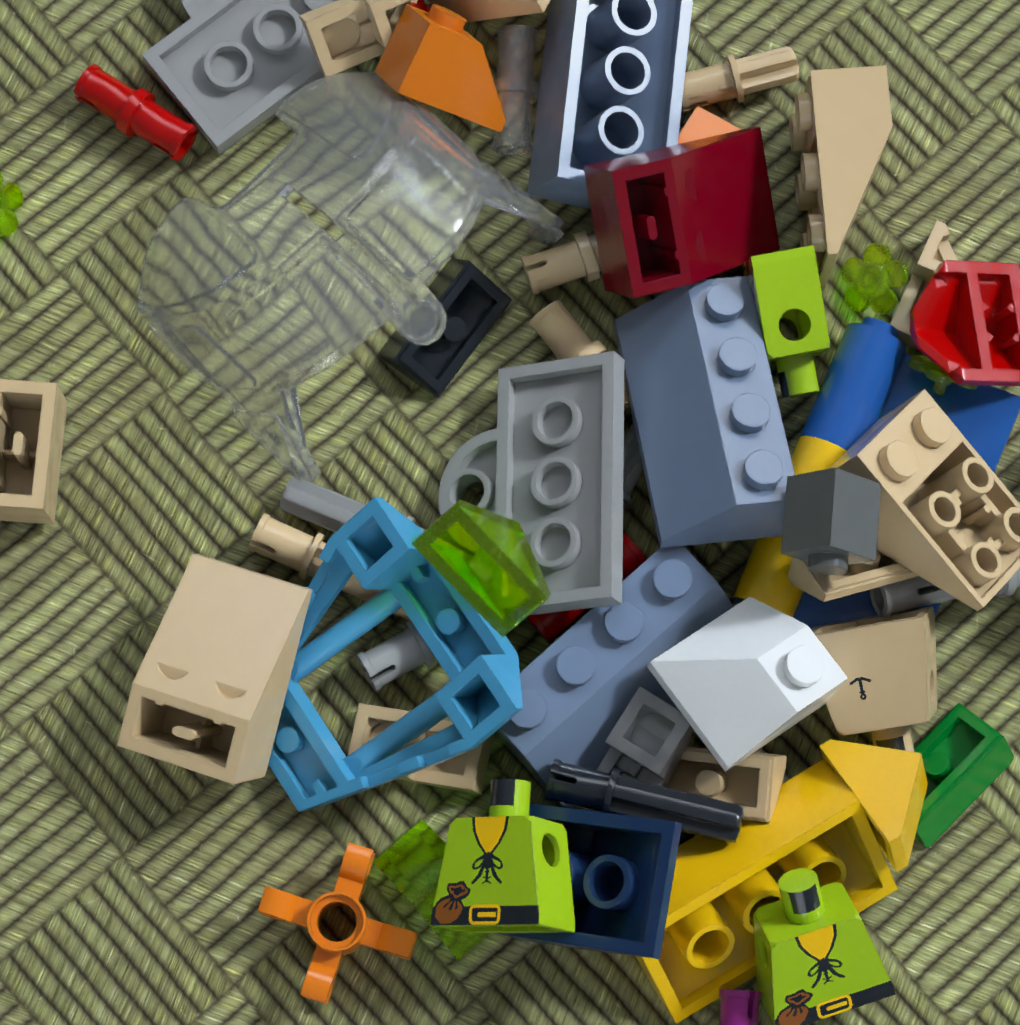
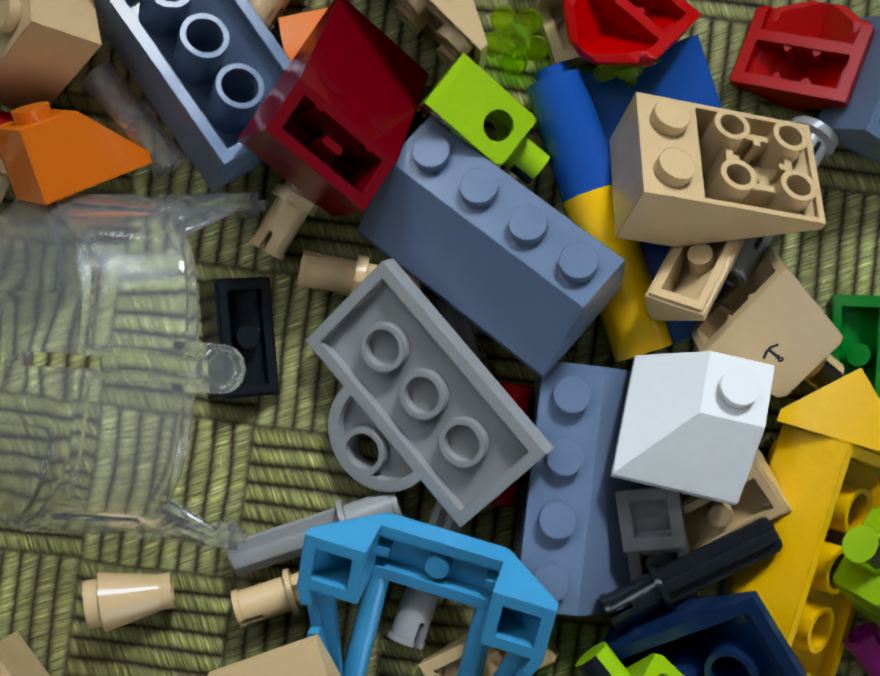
camera: 40 degrees left, 10 degrees up
clear neon green slope [412,500,551,637] -> none
dark grey brick [781,467,881,575] -> none
none -> tan cone [82,572,175,633]

